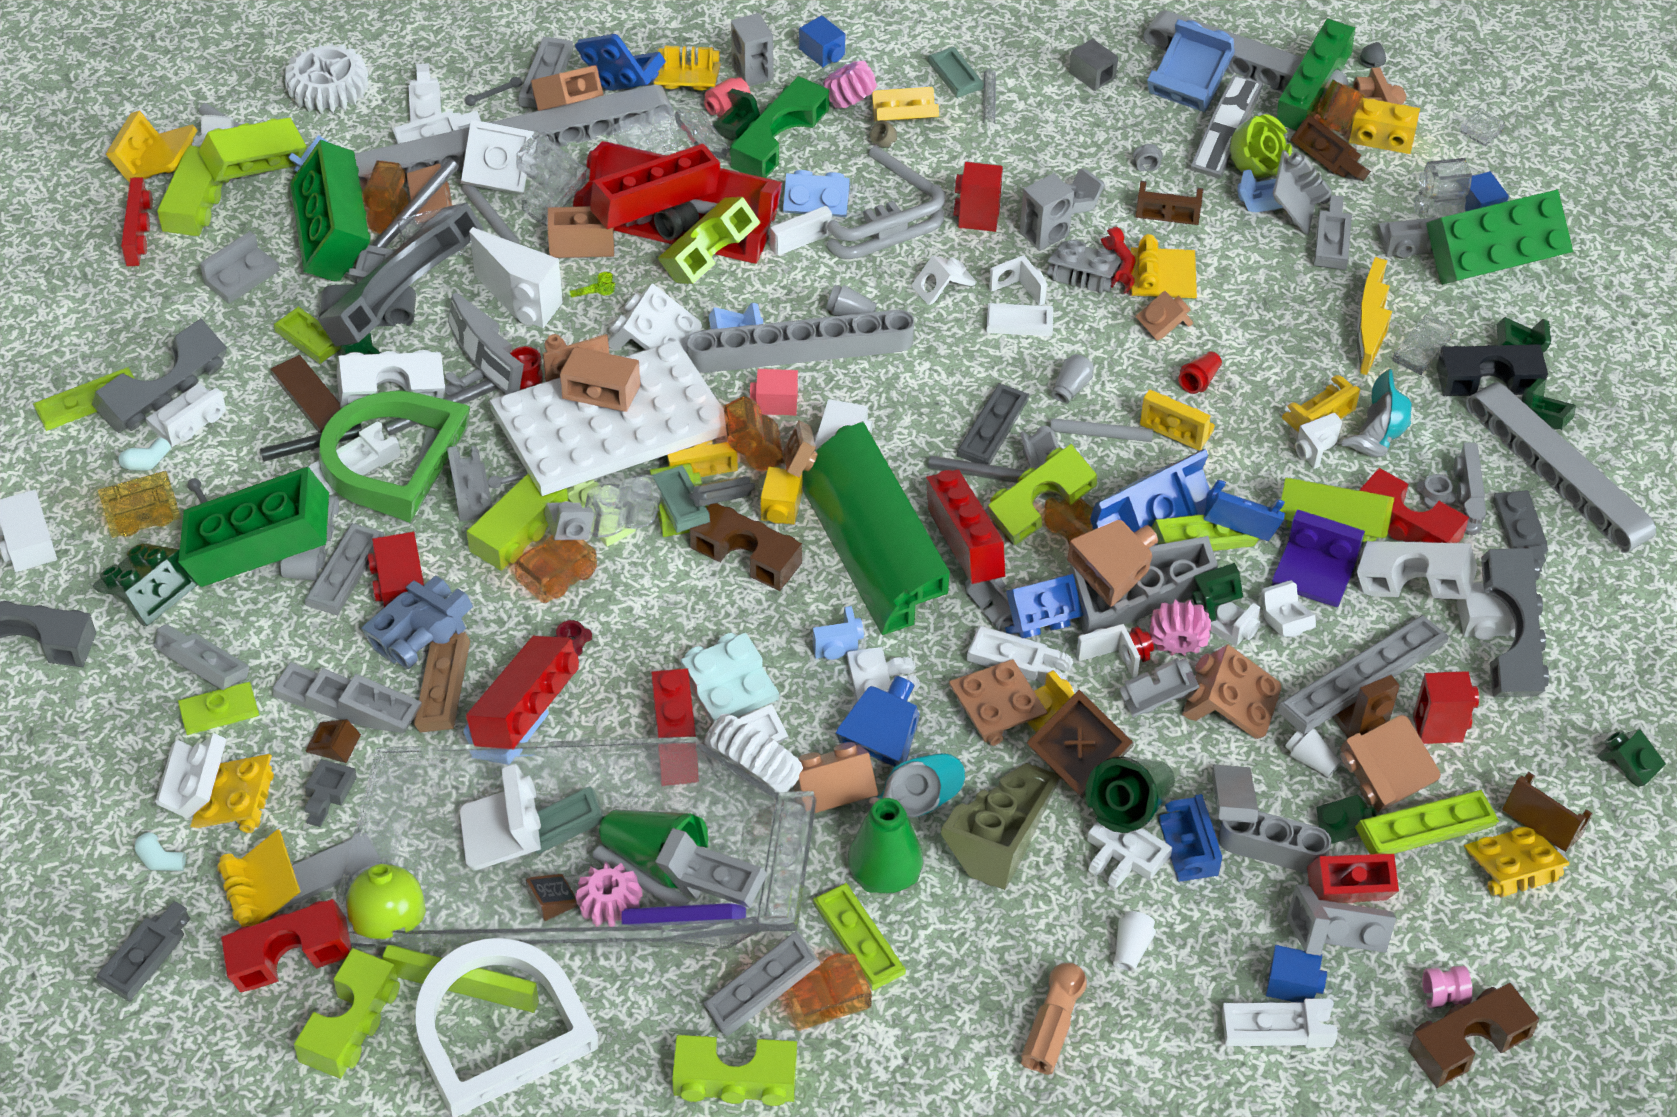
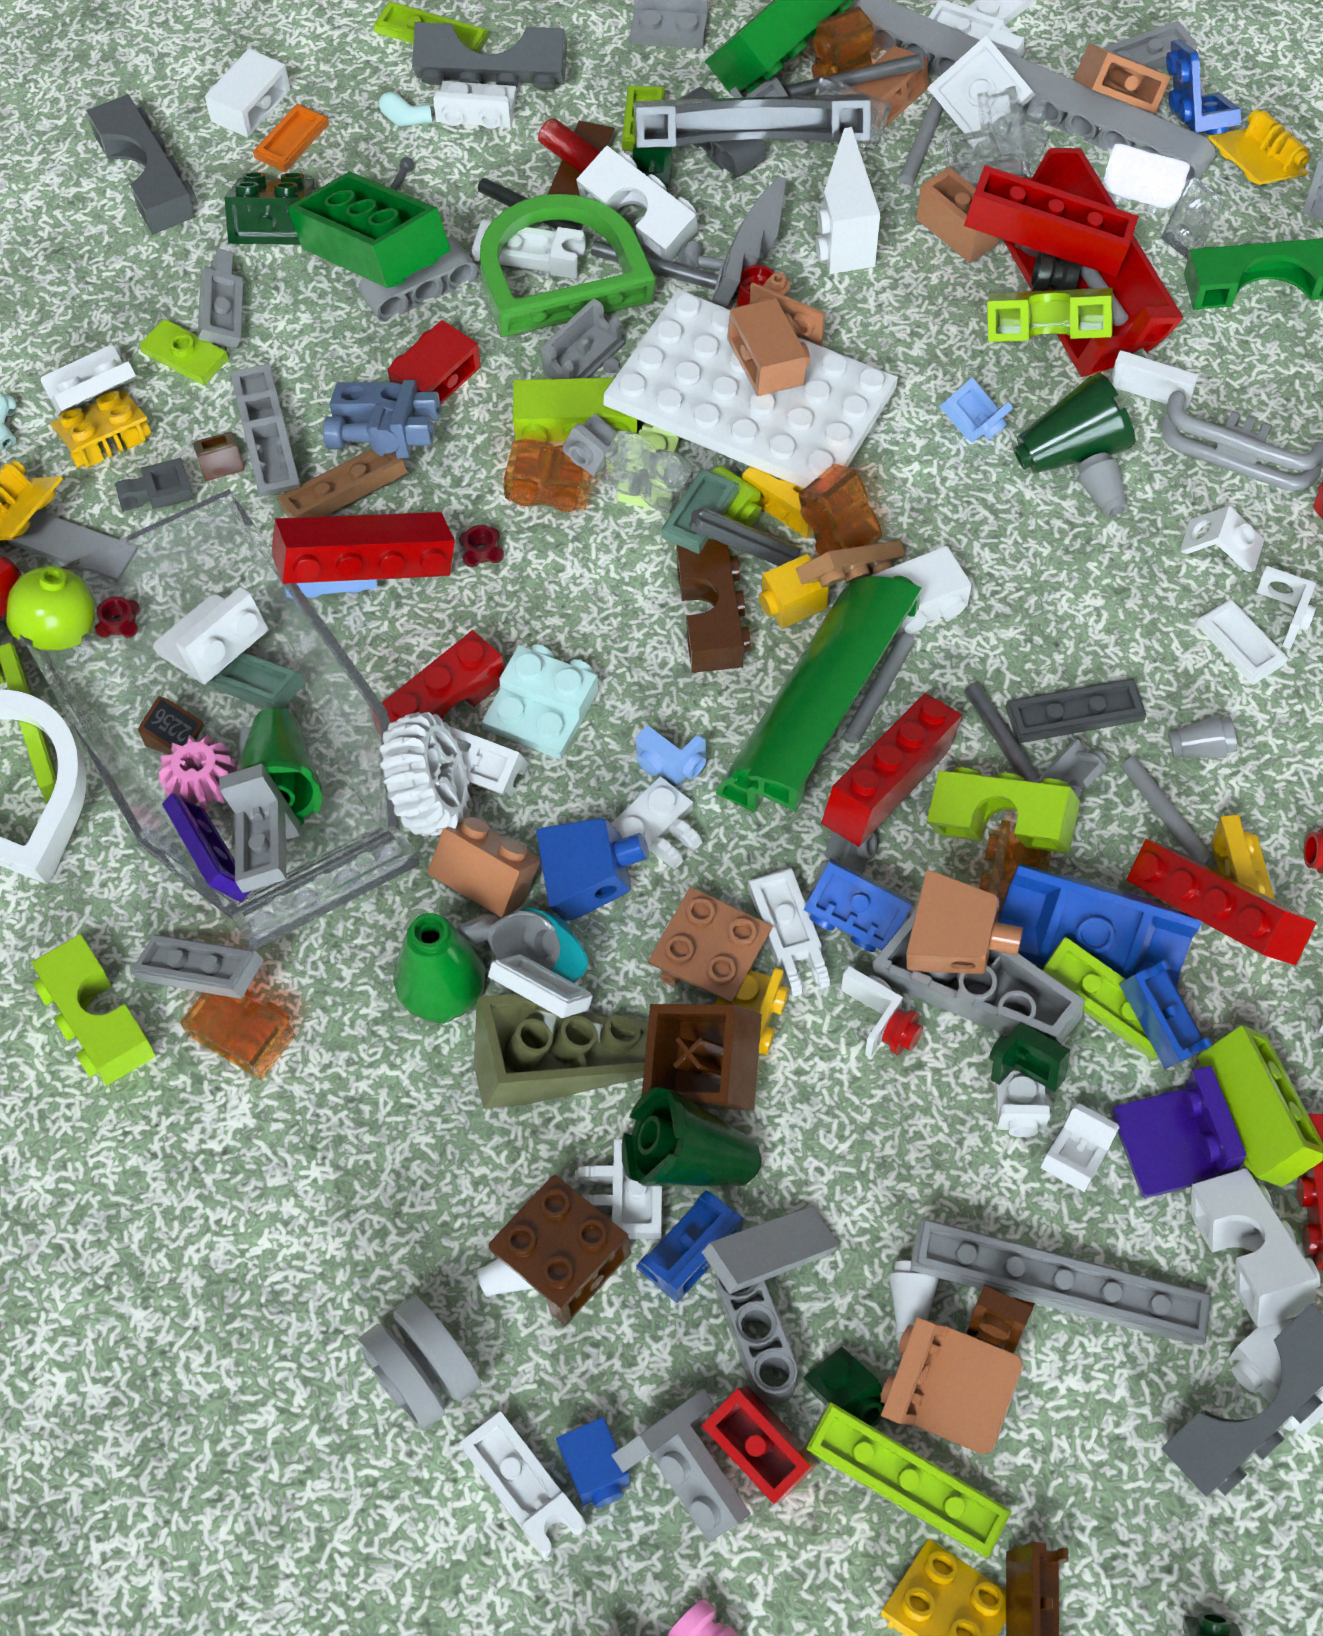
camera: 55 degrees right, 10 degrees up
clear yellow brick [97,471,181,538] -> none
light grey tile [304,523,384,616] -> none
dark grey hinge [465,77,522,106] -> none
clear neon green hand [569,271,616,298] -> none
white bracket [608,283,702,352] -> none
light grey beam [687,310,914,373] -> none
coral brick [704,77,751,117] -> none
dark green bracket [713,88,760,140] -> none
coral brick [750,369,798,416] -> none
light blue bracket [783,170,850,217] -> none
lime tile [813,883,906,991] -> none
nougat piece [1020,962,1087,1075] -> none
light grey hinge [1119,657,1200,718] -> none
bright pink gear [1150,599,1211,656] -> none
nougat bracket [1182,644,1281,739] -> none
red brick [1413,671,1479,744] -> none
none -> dark red plate [95,596,140,638]
none -> orange tile [253,104,329,172]
none -> light grey wheel [356,1295,482,1431]
none -> white tile [488,954,593,1018]
none -> reddish brown bracket [489,1175,631,1326]
none -> red piece [538,118,601,174]
none -> dark green cone [1013,372,1136,473]
none -> red brick [1126,839,1317,966]

